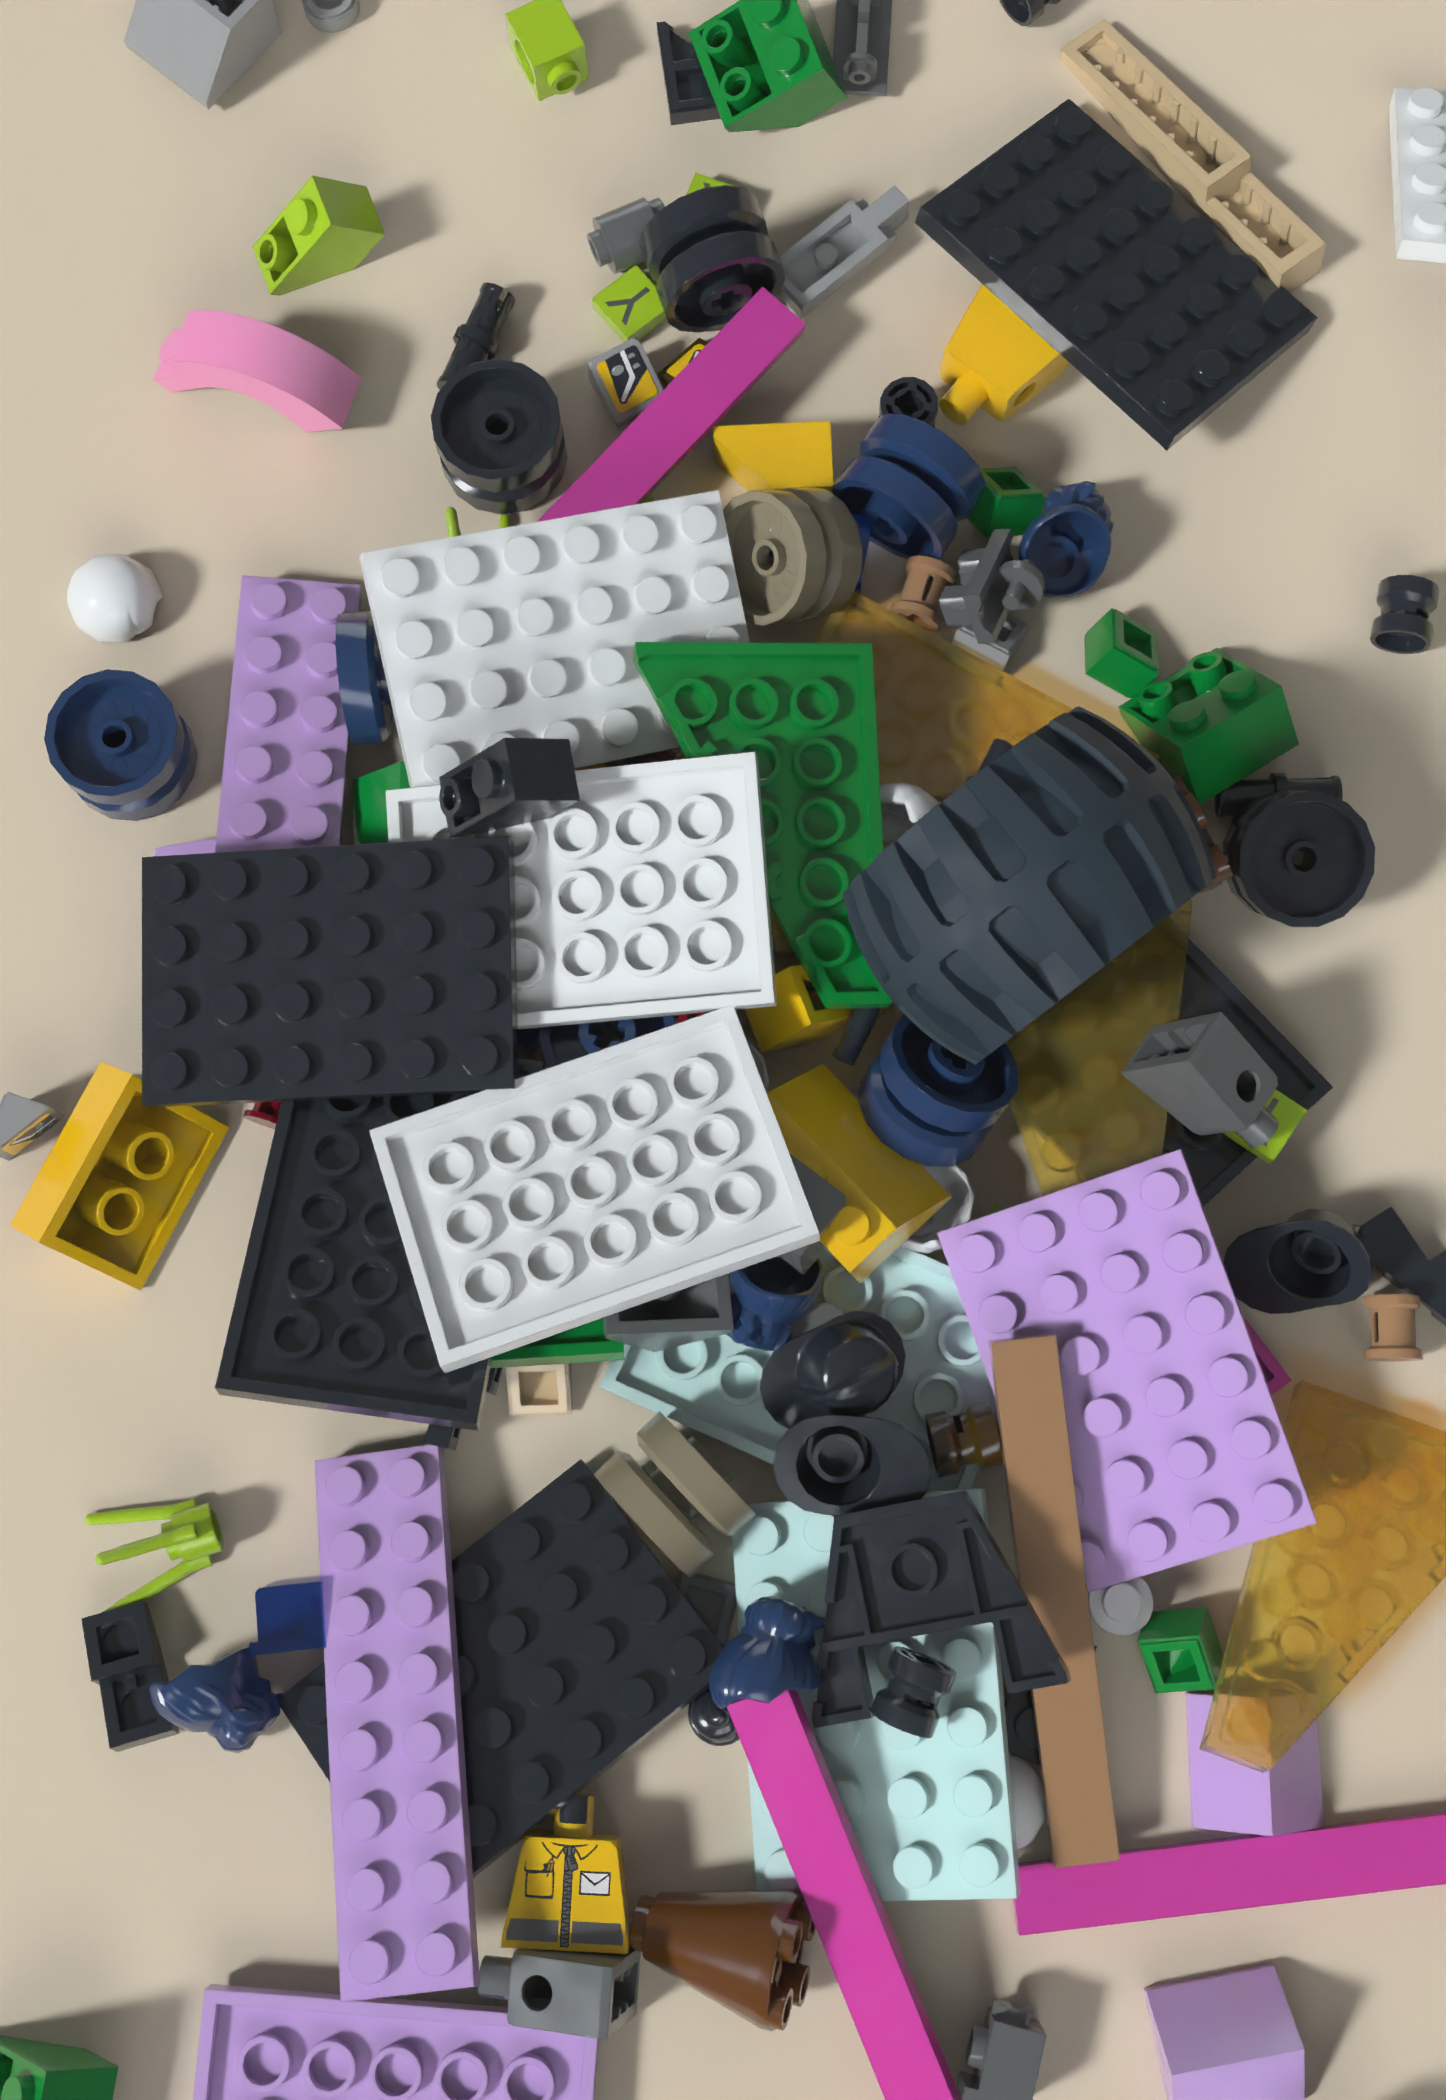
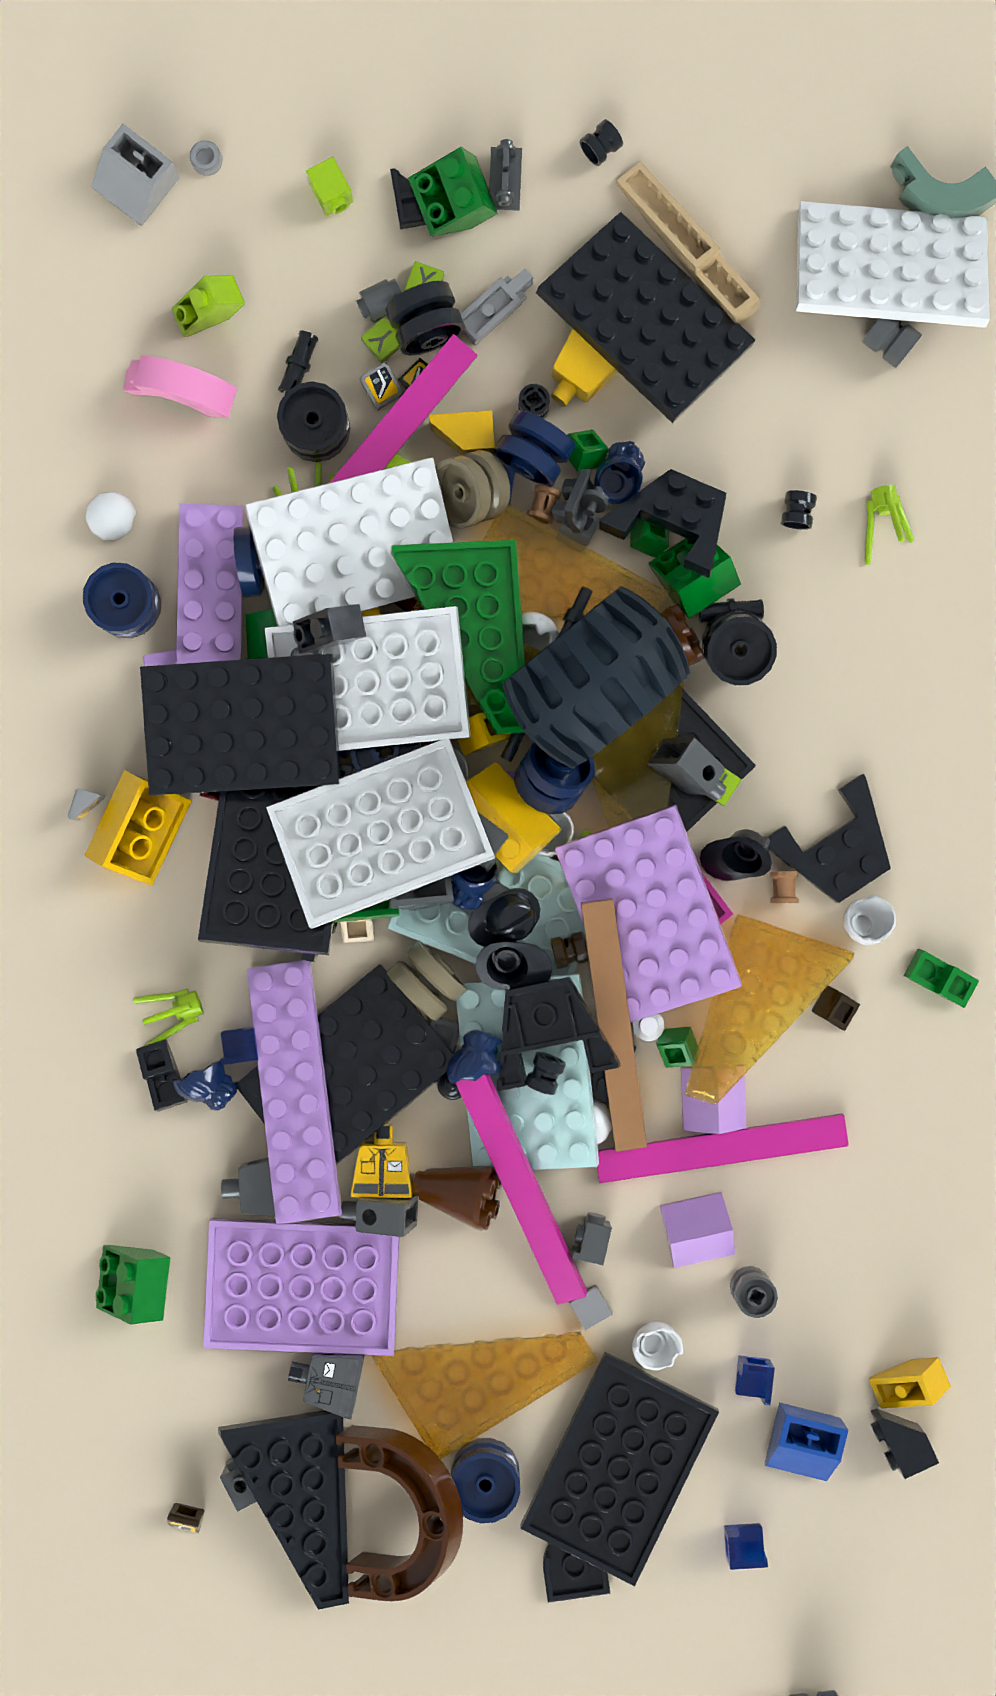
camera: 10 degrees left, 10 degrees up
none -> dark grey torso [221,1157,275,1217]
none -> black wing [599,469,727,578]

